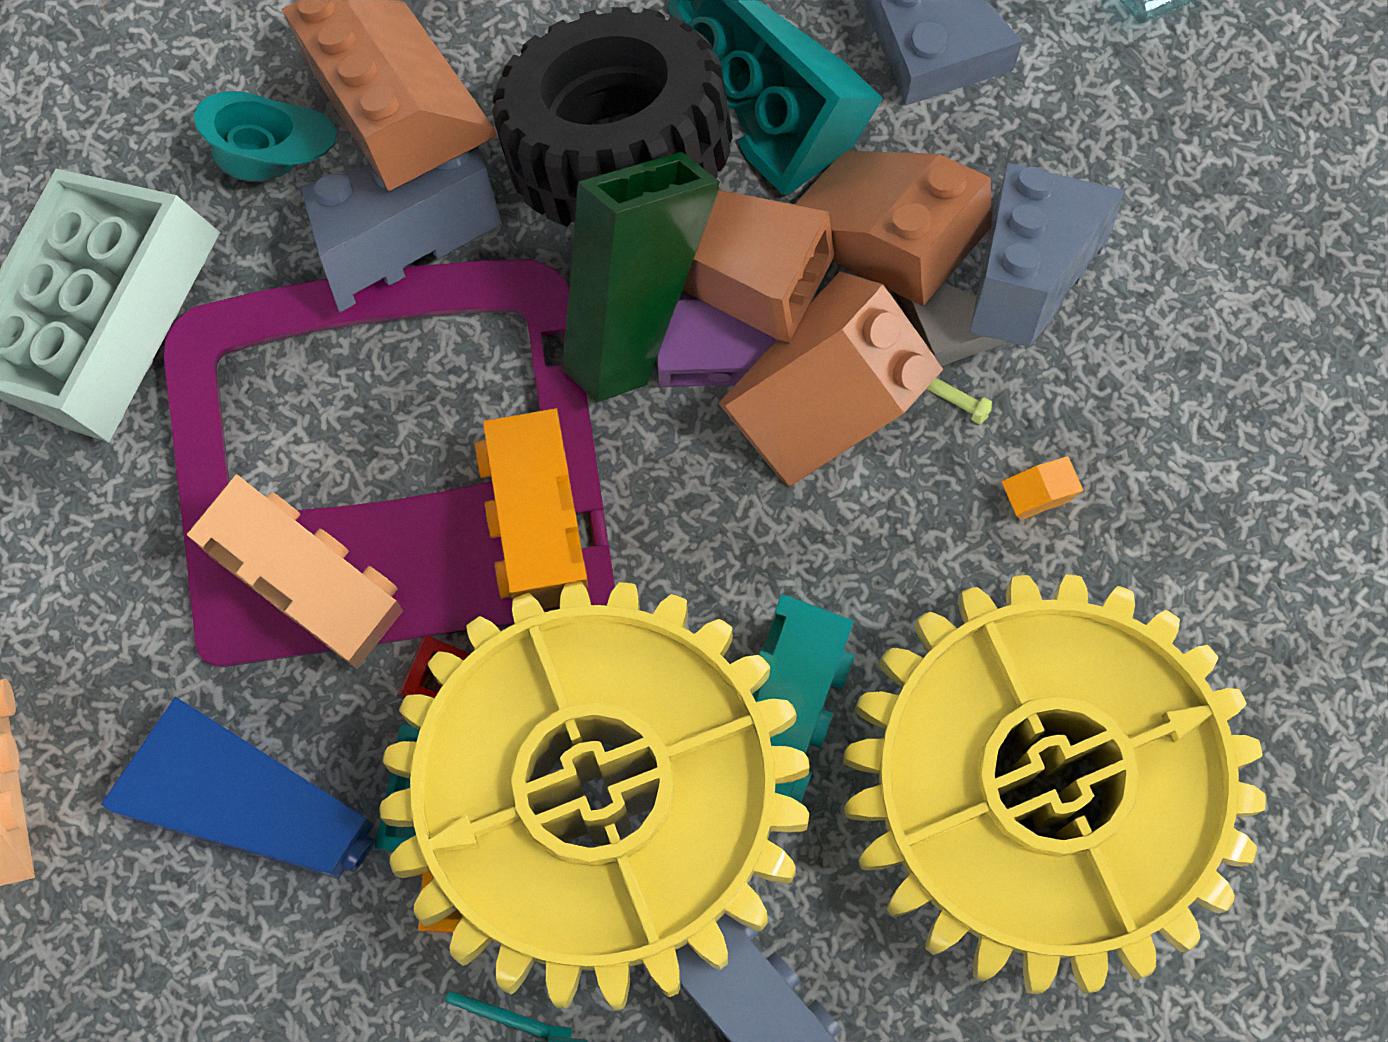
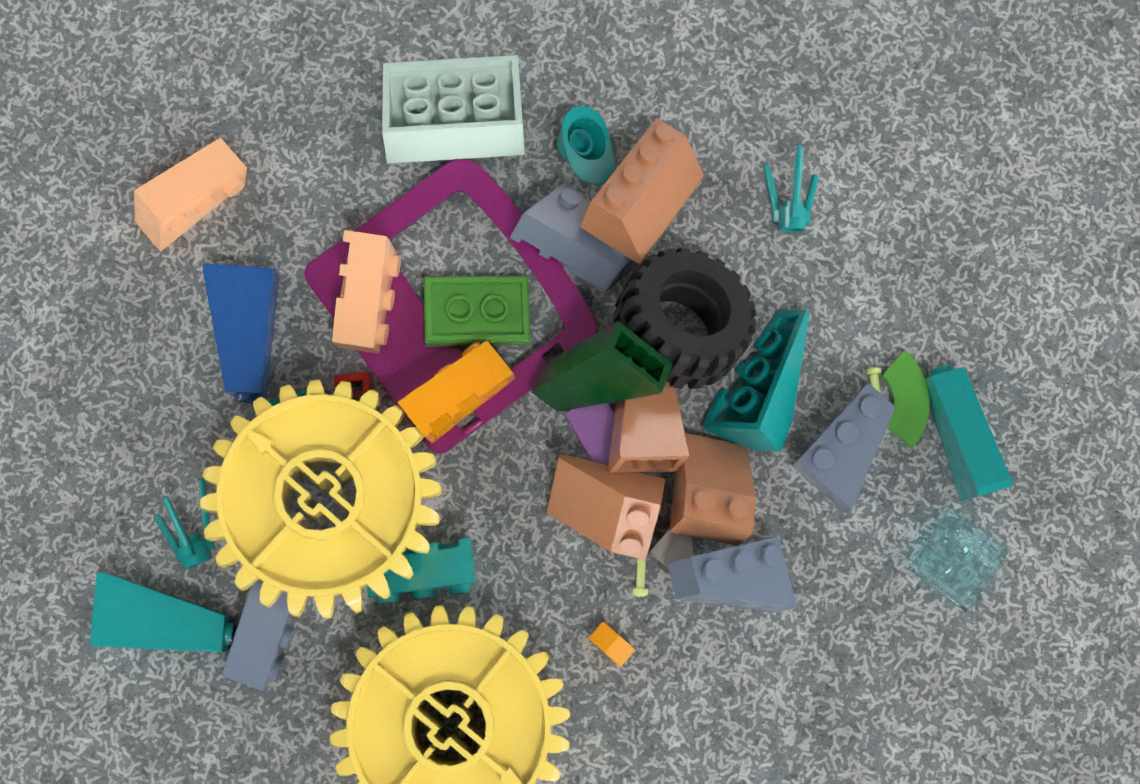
camera: 60 degrees right, 5 degrees up
none -> bright green tile [424,276,531,347]

